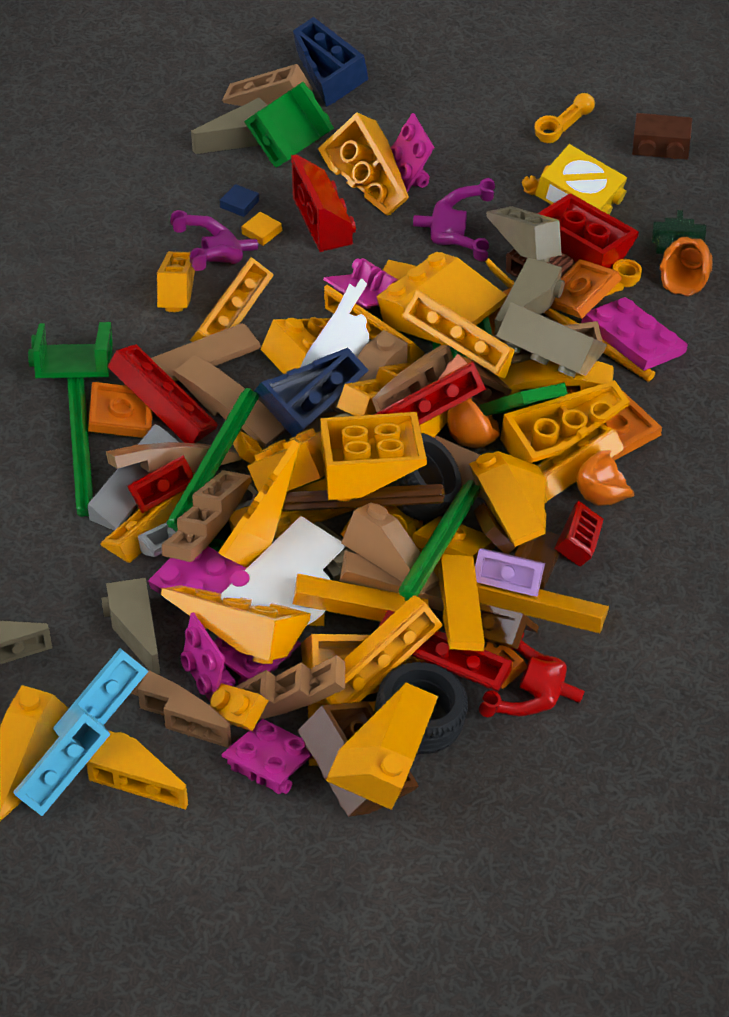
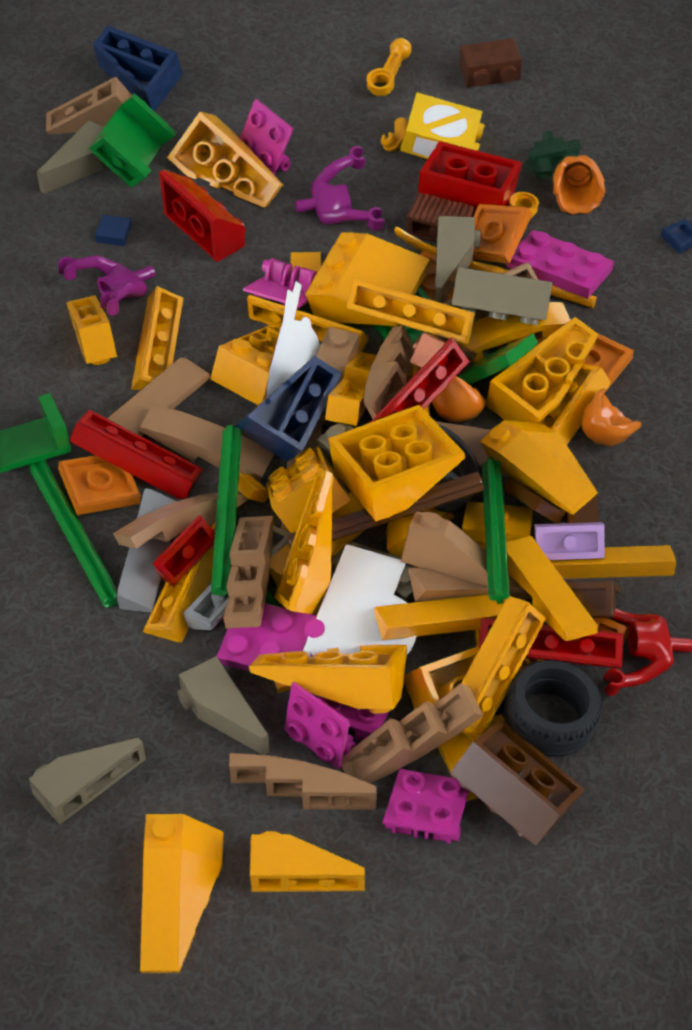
camera: 20 degrees left, 5 degrees up
medium azure bracket [13,648,149,816] -> none
light orange plate [209,683,269,731] -> none
light orange tile [241,211,282,246] -> none
light orange wedge [326,683,438,810] -> none
dark tan slope [487,206,562,263] -> none
red slope [554,501,604,566] -> none

